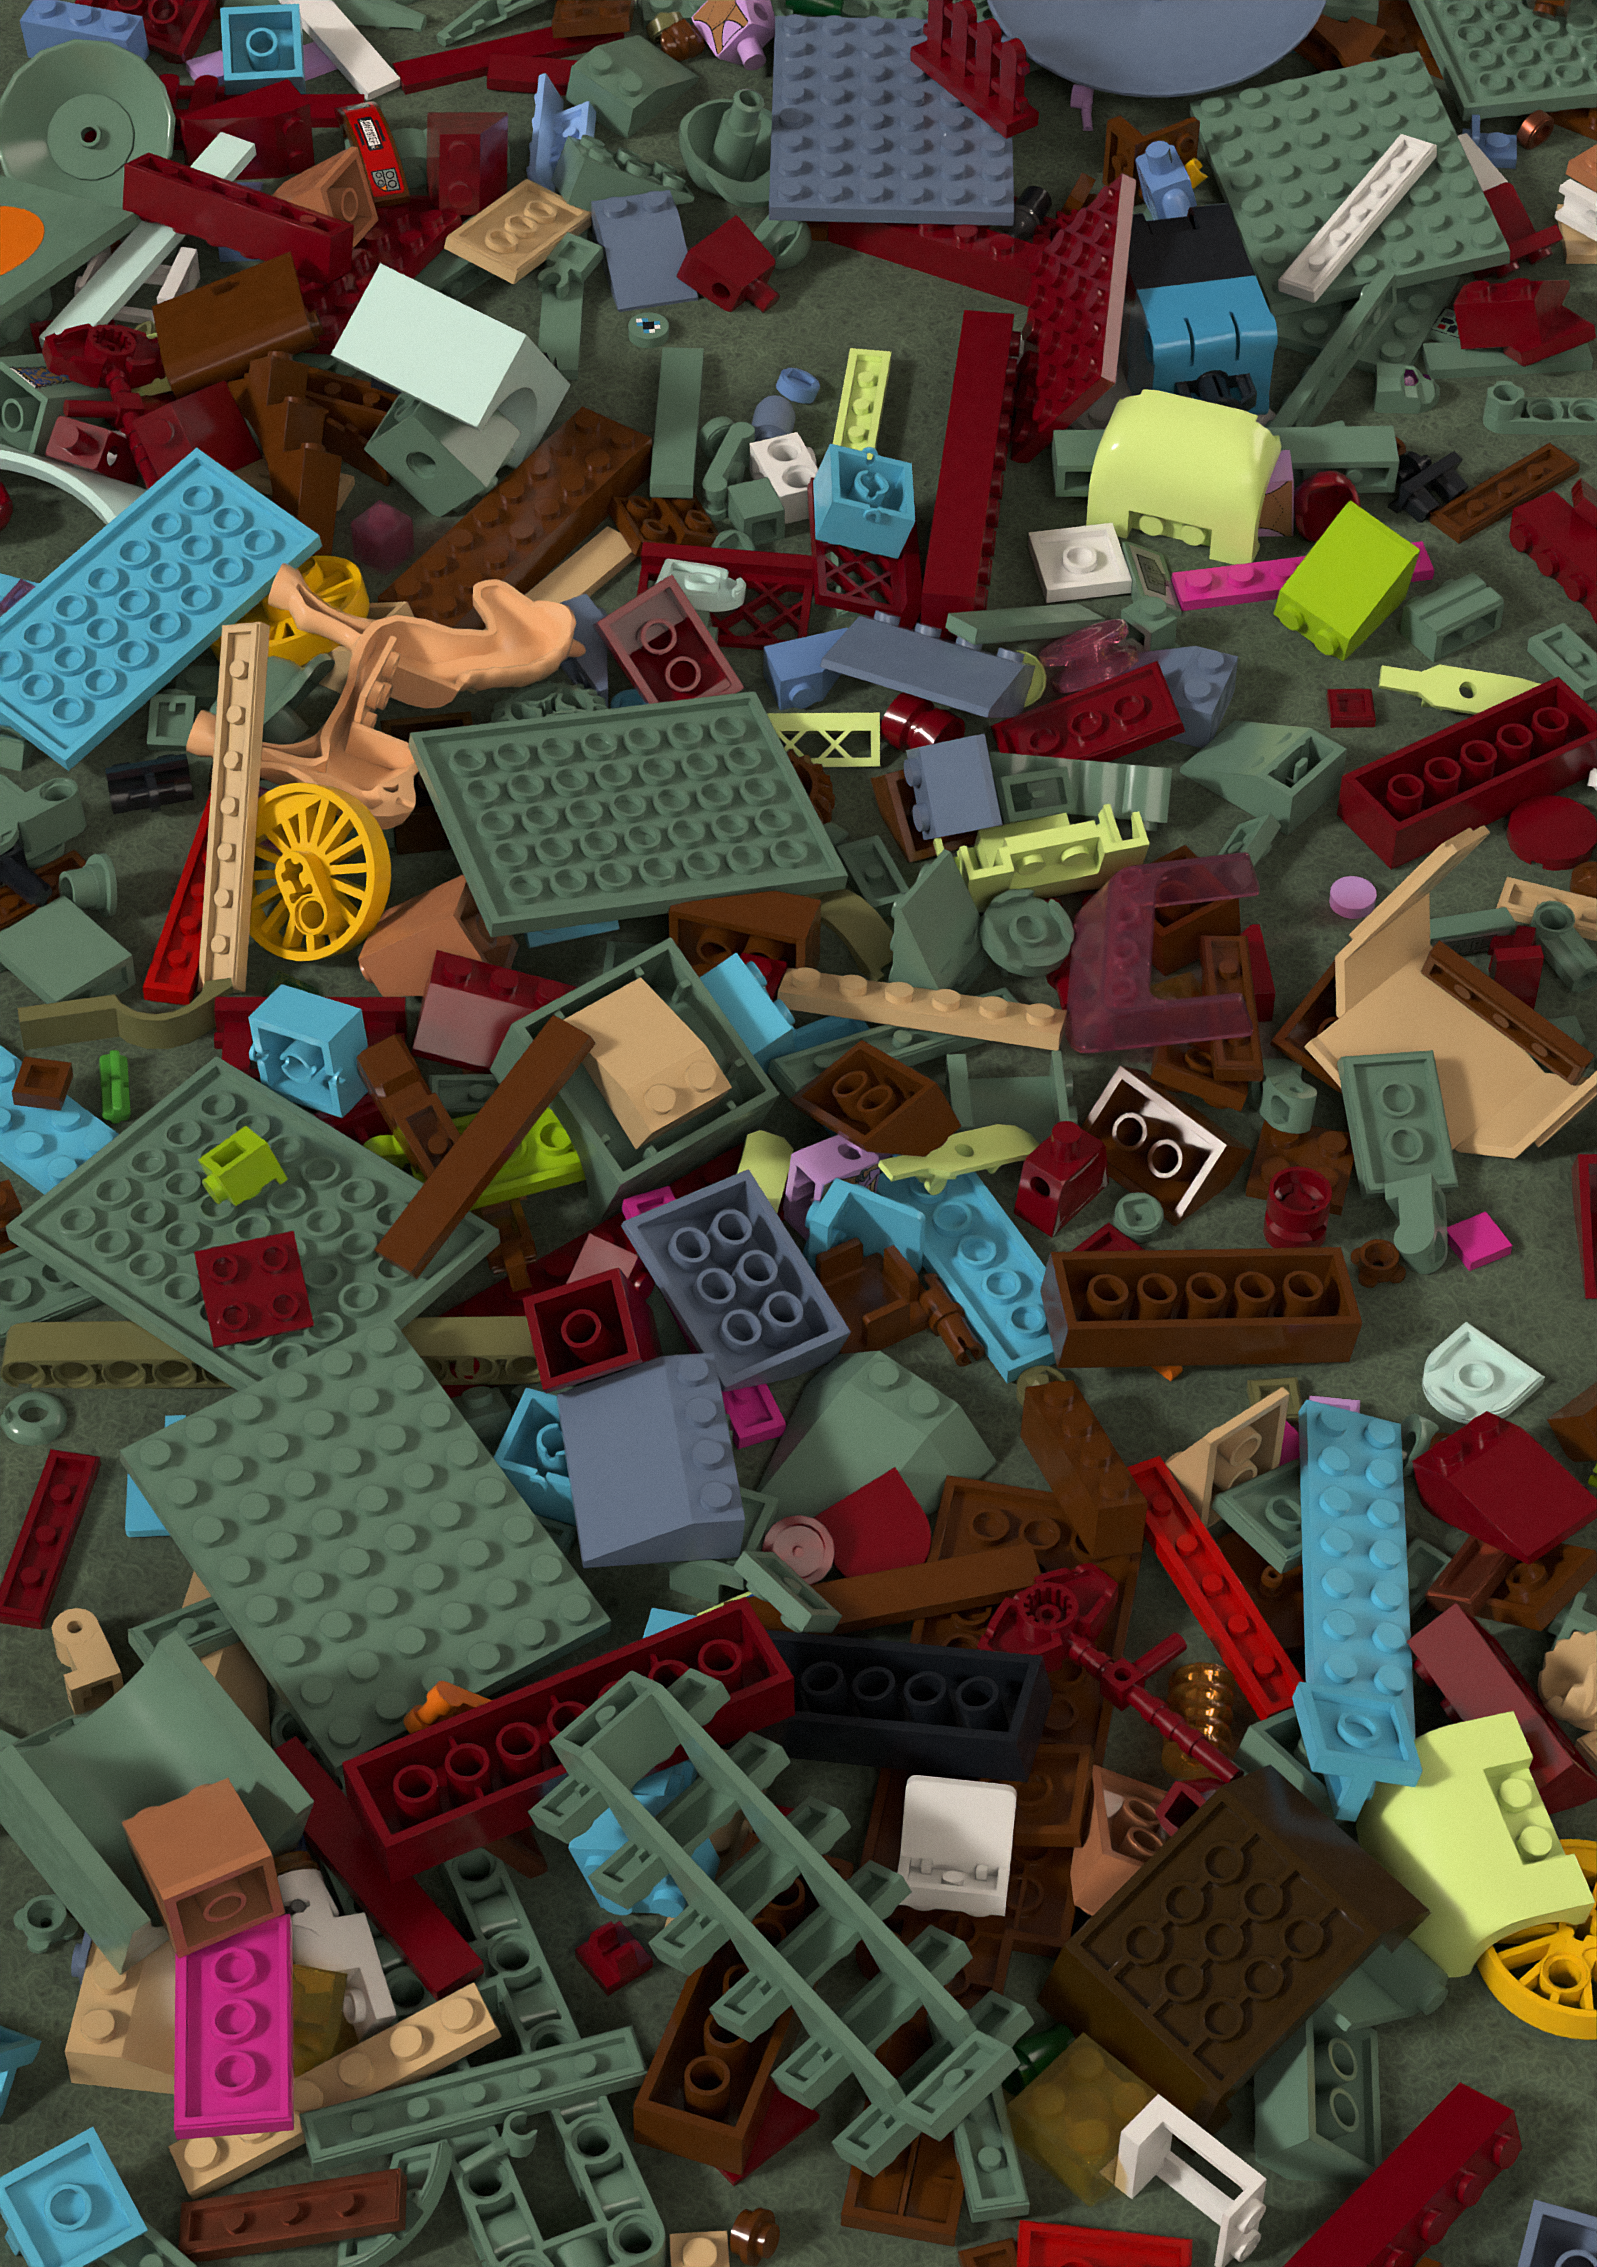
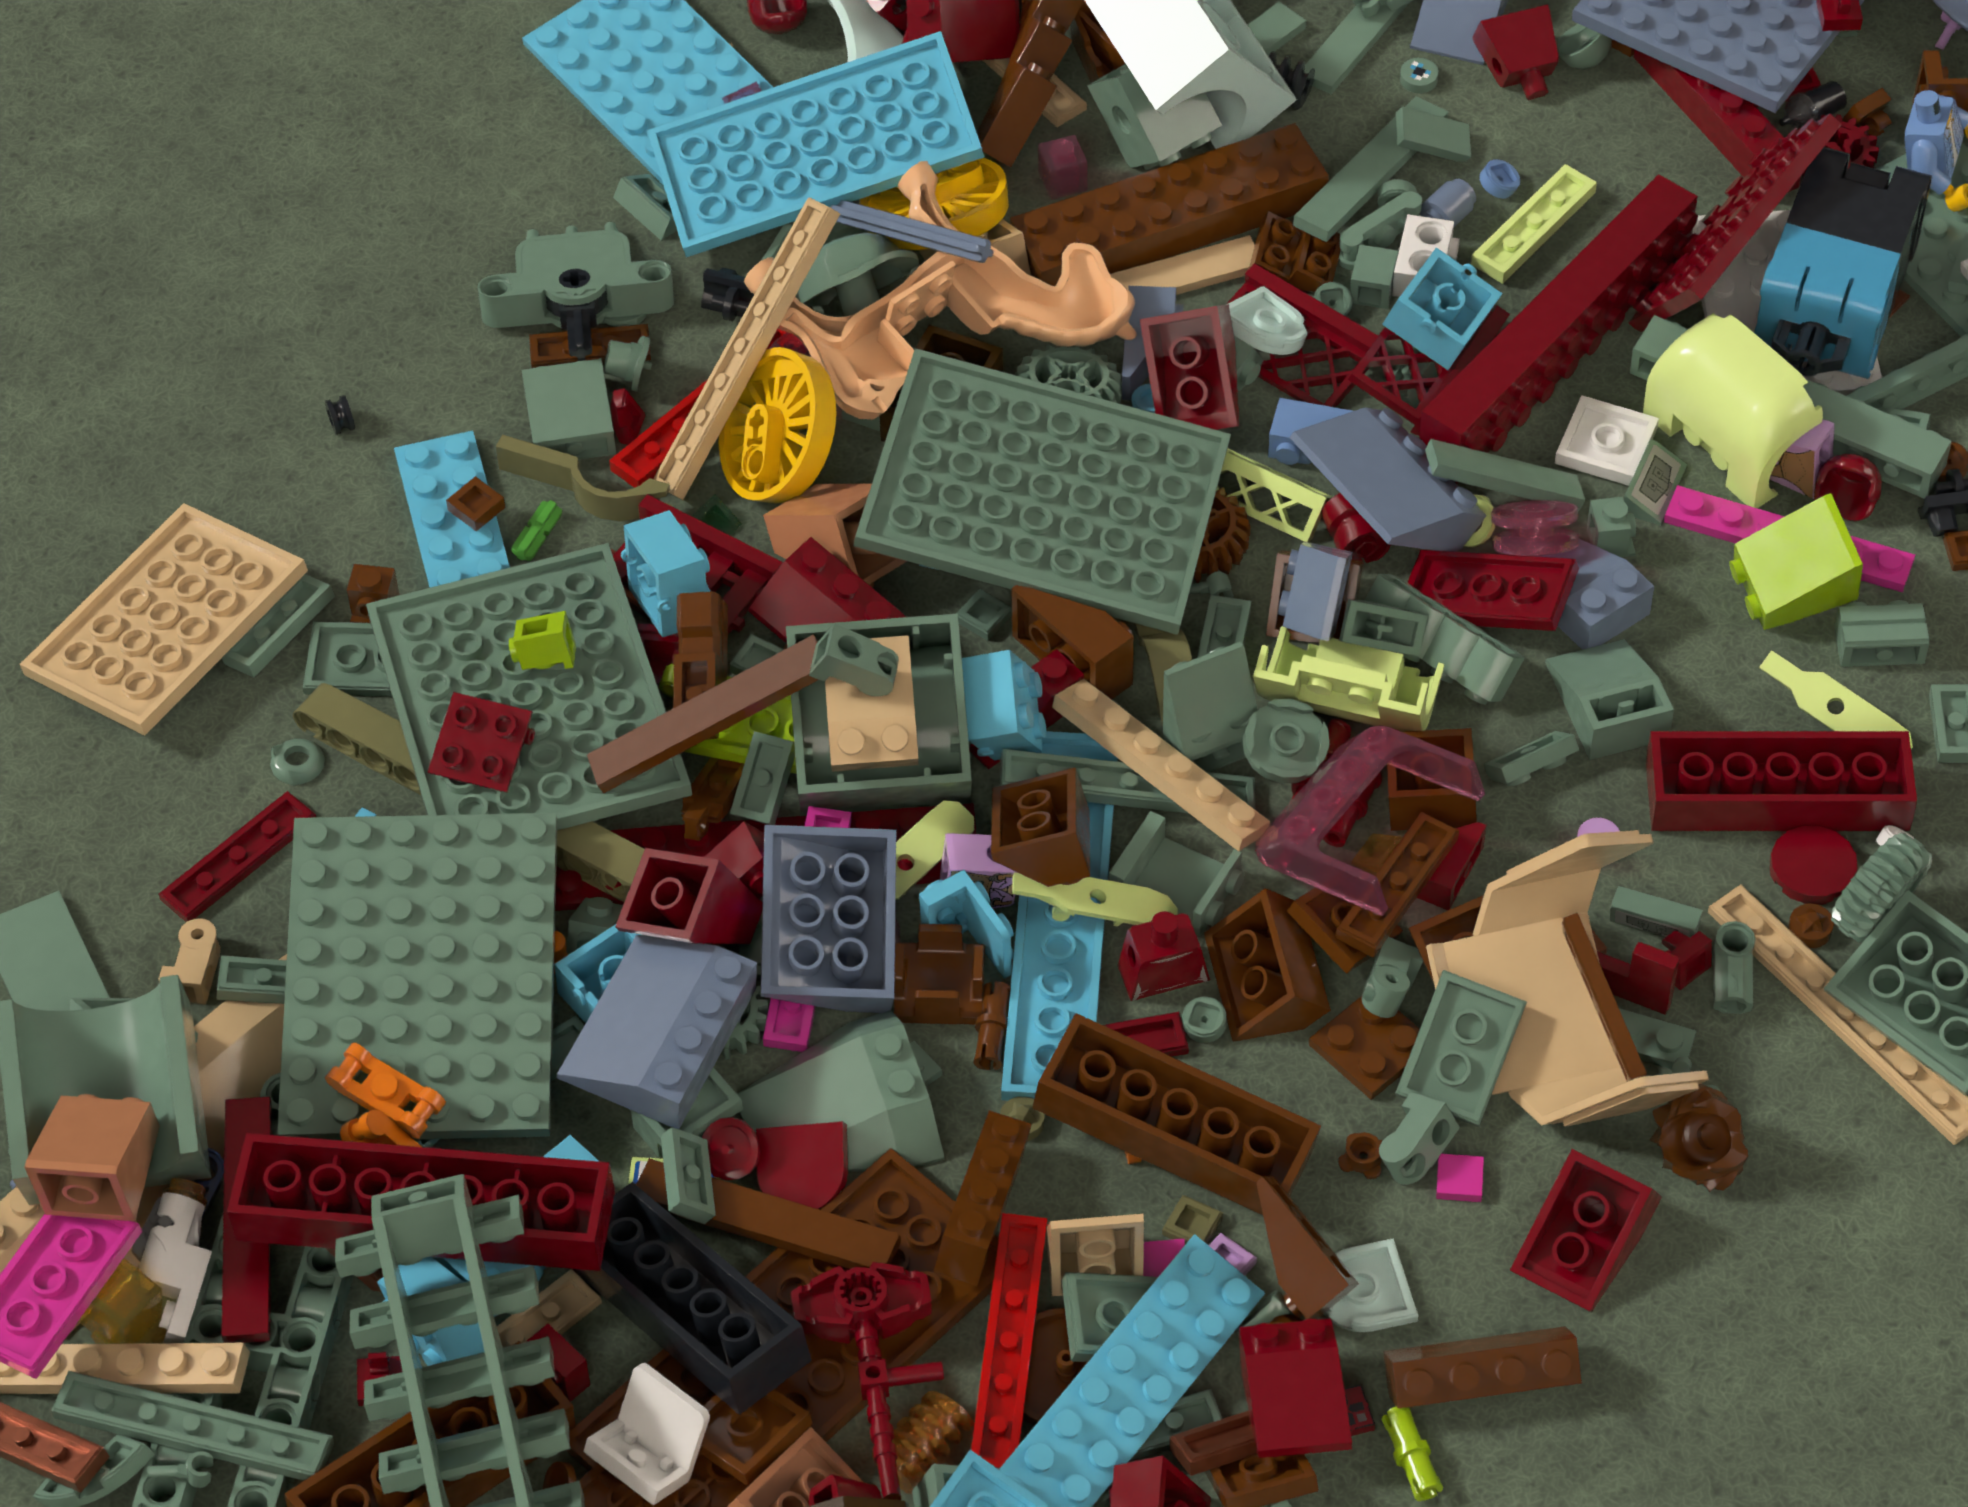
camera: 35 degrees right, 5 degrees up
dark red wheel [1263,1166,1332,1248] -> none
dark red tile [1326,689,1376,728] -> none
none -> orange plate [325,1042,446,1139]
none -> dark red tile [610,388,646,445]
none -> sand green plate [730,731,795,825]
none -> sand green leg [809,624,899,696]
none -> sand blue axle [830,200,994,263]
none -> reddish brown slope [1256,1177,1359,1319]
none -> sand green tile [1396,106,1471,162]

